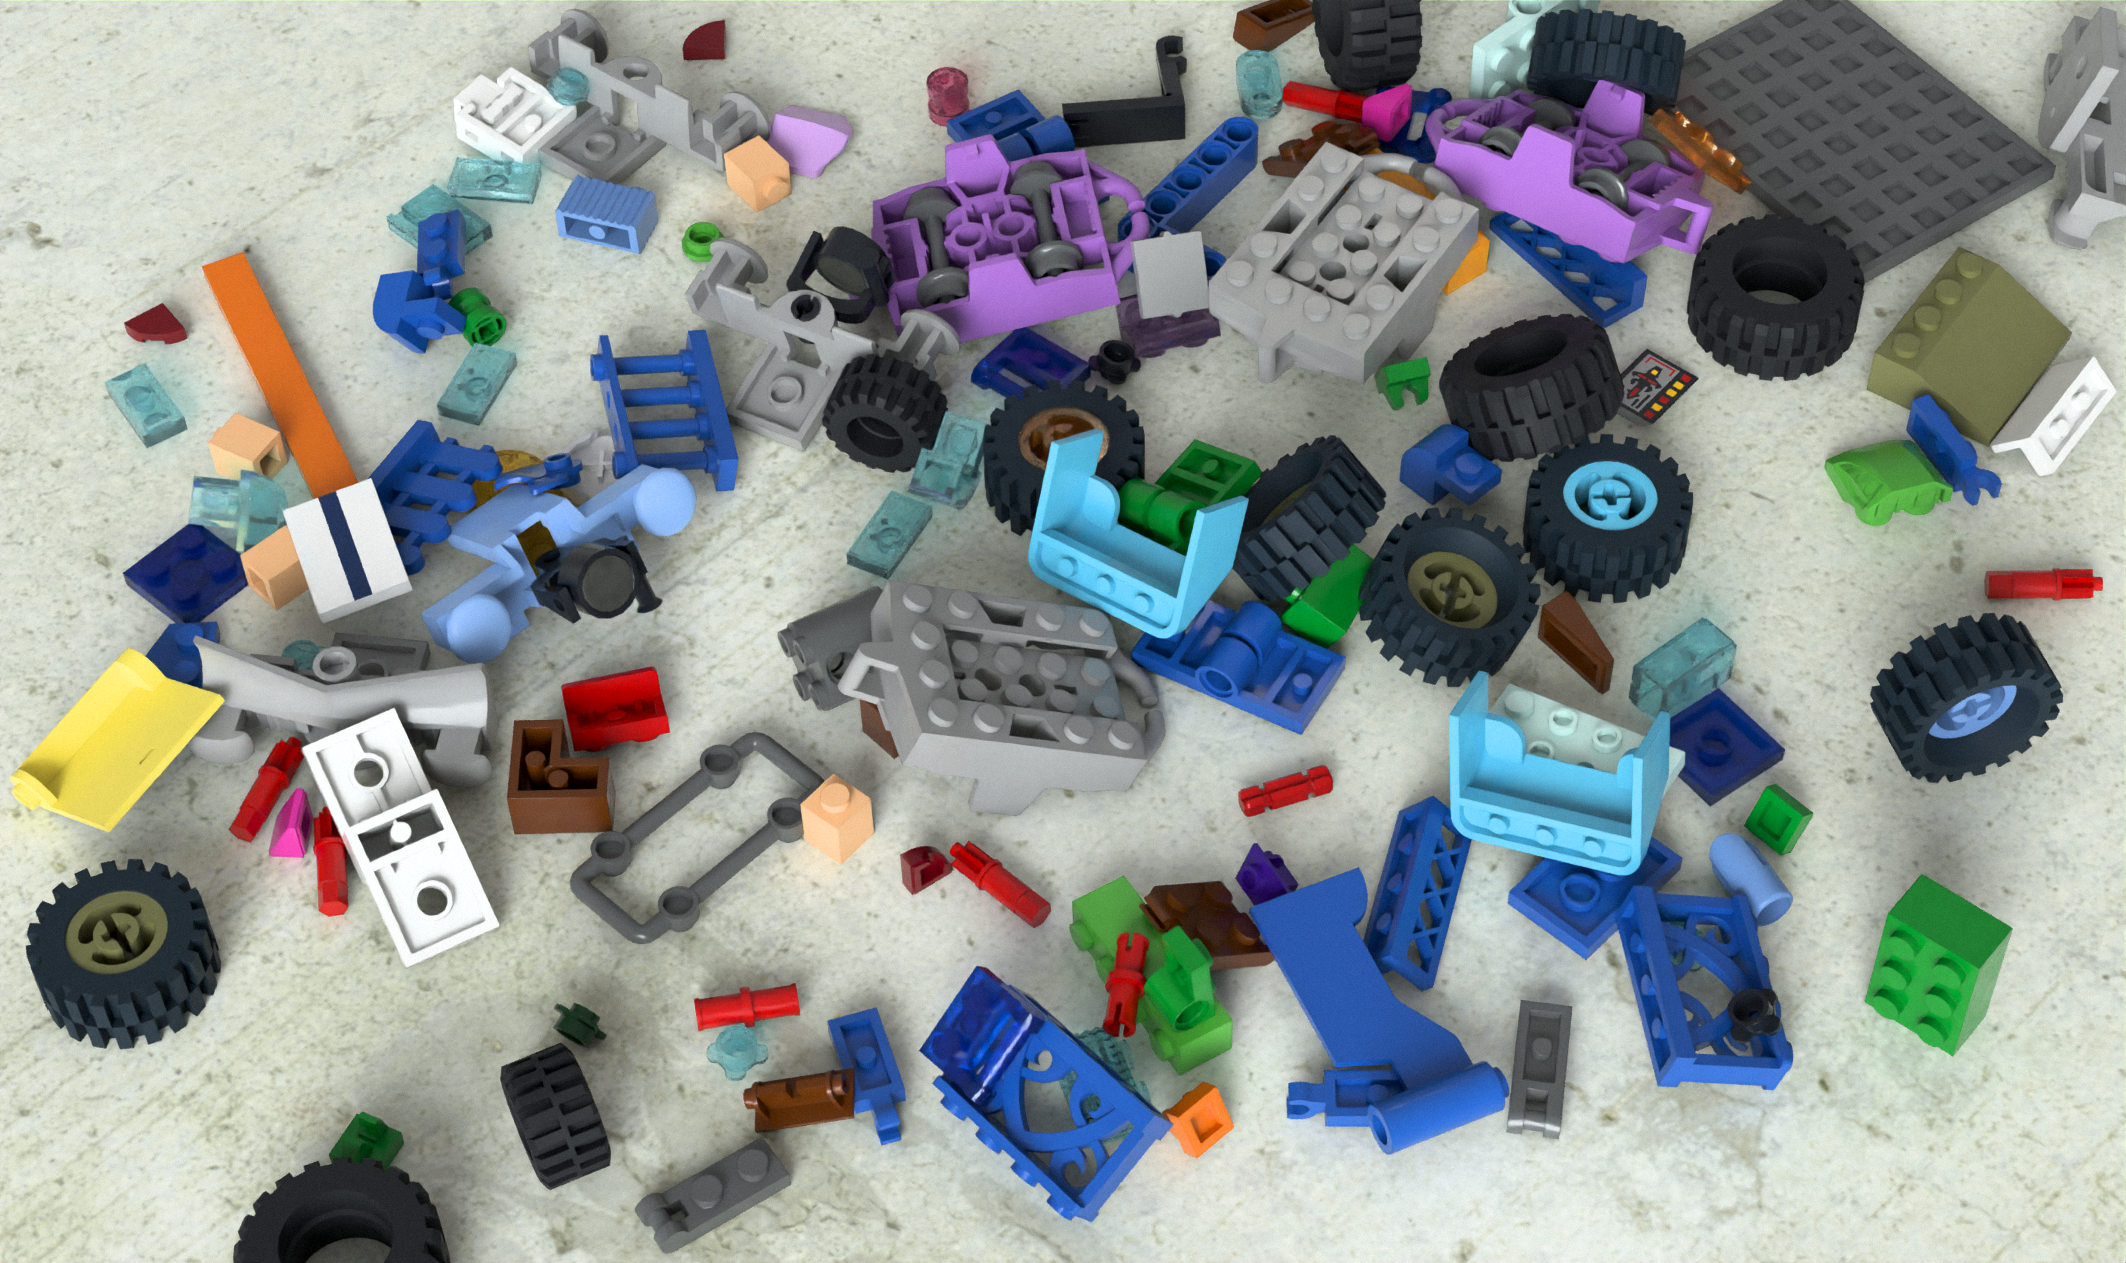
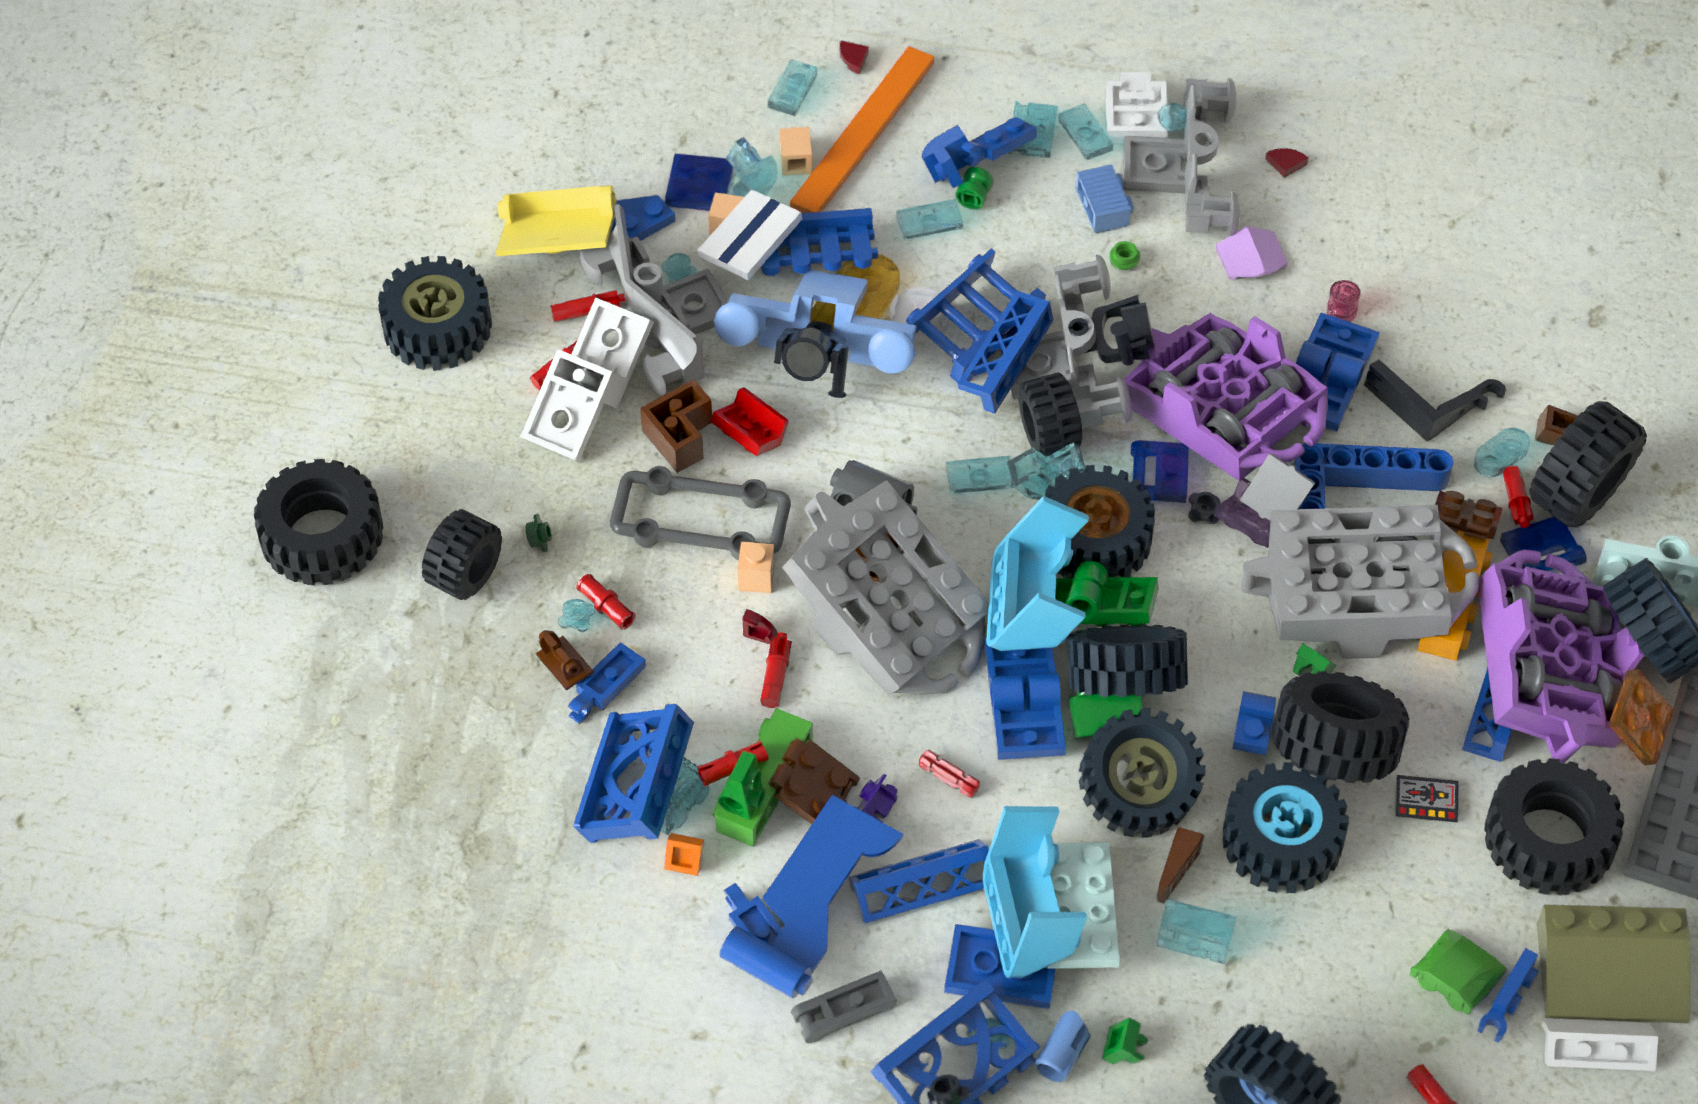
camera: 55 degrees right, 5 degrees up
dark pink slope [269,788,313,858] -> none
green tile [329,1112,404,1171] -> none
blue plate [494,453,583,495] -> none
dark grey plate [635,1137,791,1254] -> none
light nougat brick [724,135,792,213] -> none
clear blue plate [919,966,1047,1107] -> none
dark pink slope [1362,84,1412,142] -> none
clear blue plate [1646,688,1785,806] -> none
none -> blue fence [957,291,1054,414]

